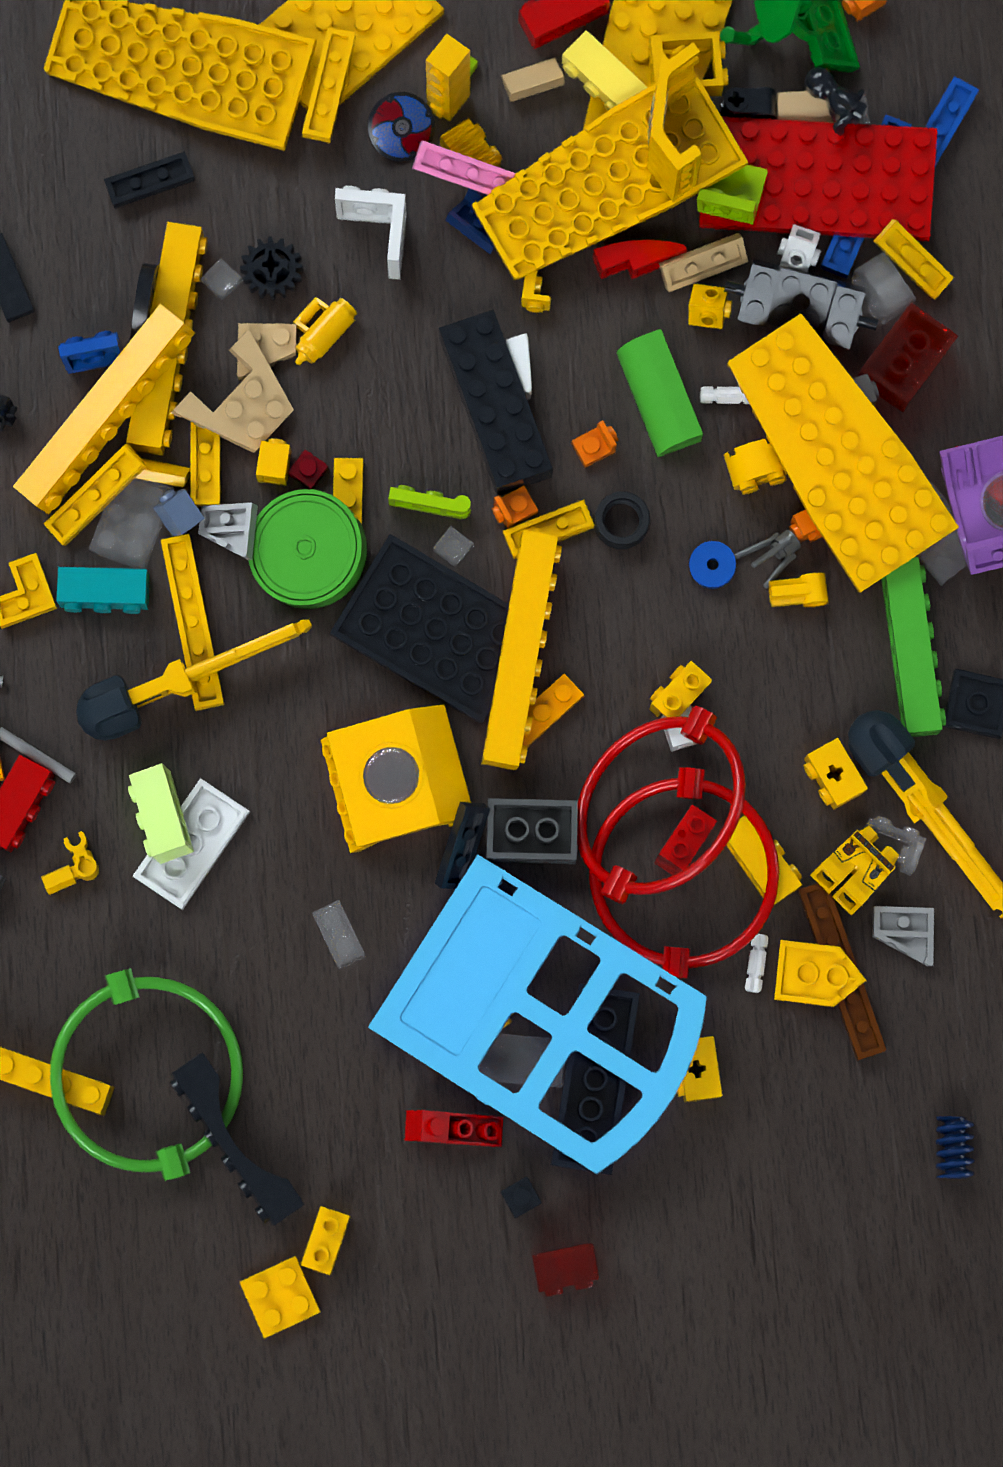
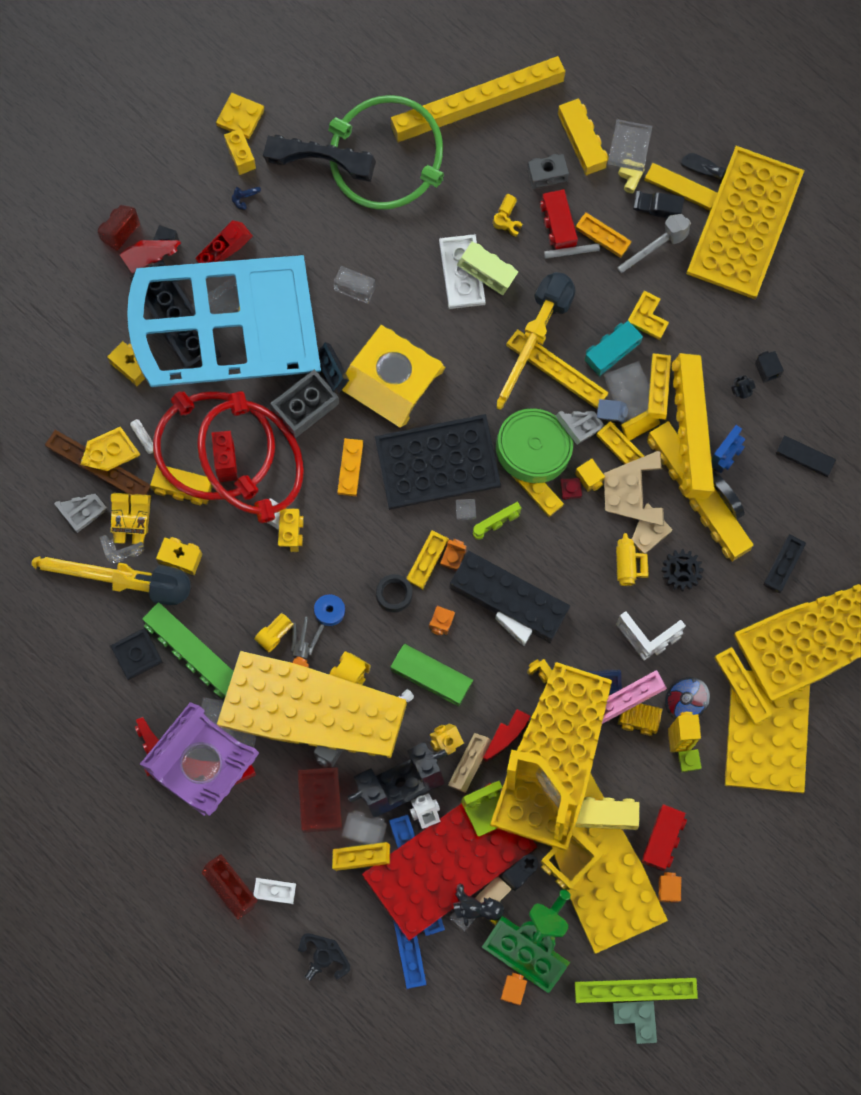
camera: 140 degrees right, 5 degrees down
clear plate [201,258,242,301] -> none
yellow brick [481,530,562,770] -> none
tan slope [501,58,565,102] -> none
none -> red slope [120,240,181,273]
none -> dark blue piece [232,187,261,210]

